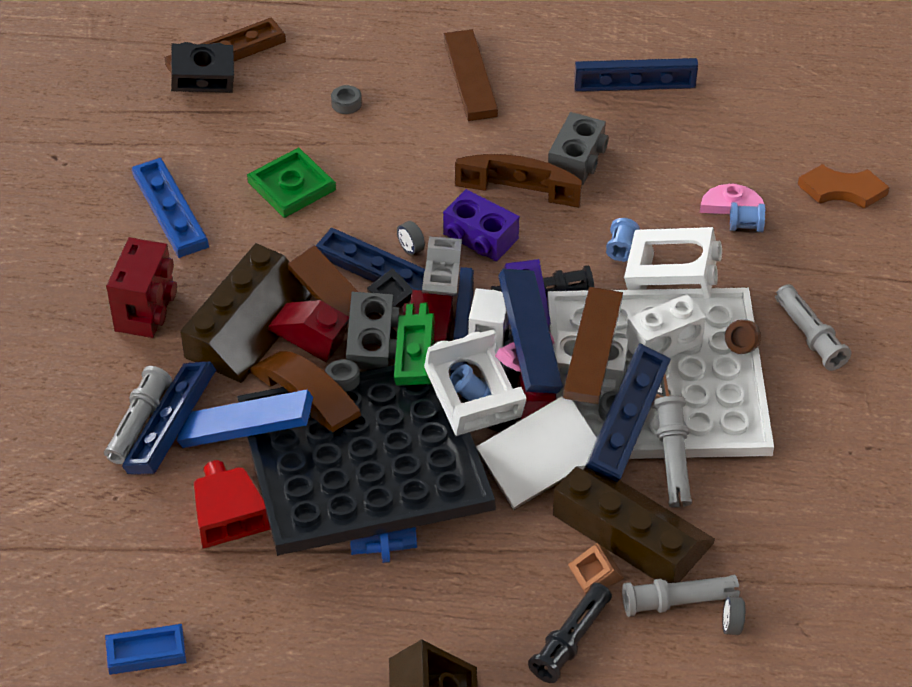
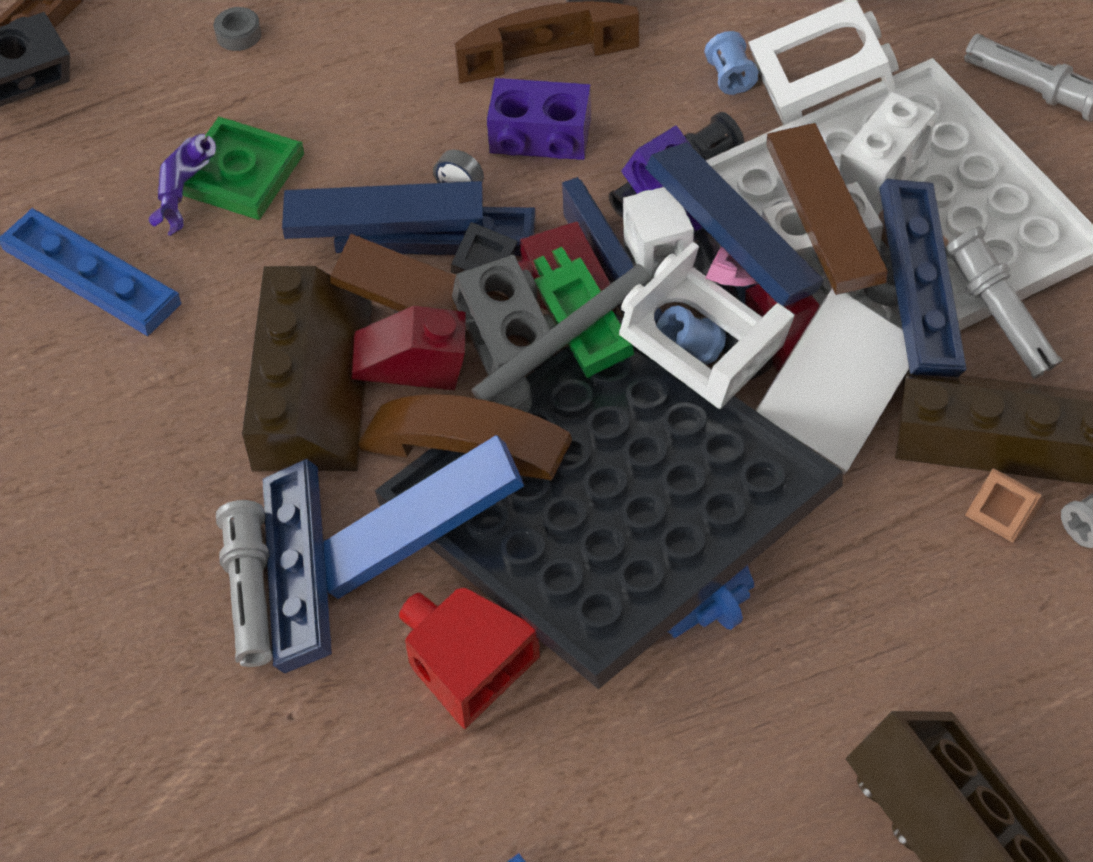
camera: 25 degrees left, 5 degrees up
dark red piece [106,237,177,338] -> none
light grey slope [422,236,462,296] -> none
black pin [528,583,612,683] -> none
reddish brown tile [725,319,761,354] -> none
none -> dark purple arm [149,134,216,236]
none -> dark blue tile [282,181,484,239]
none -> dark grey bar [472,264,651,401]

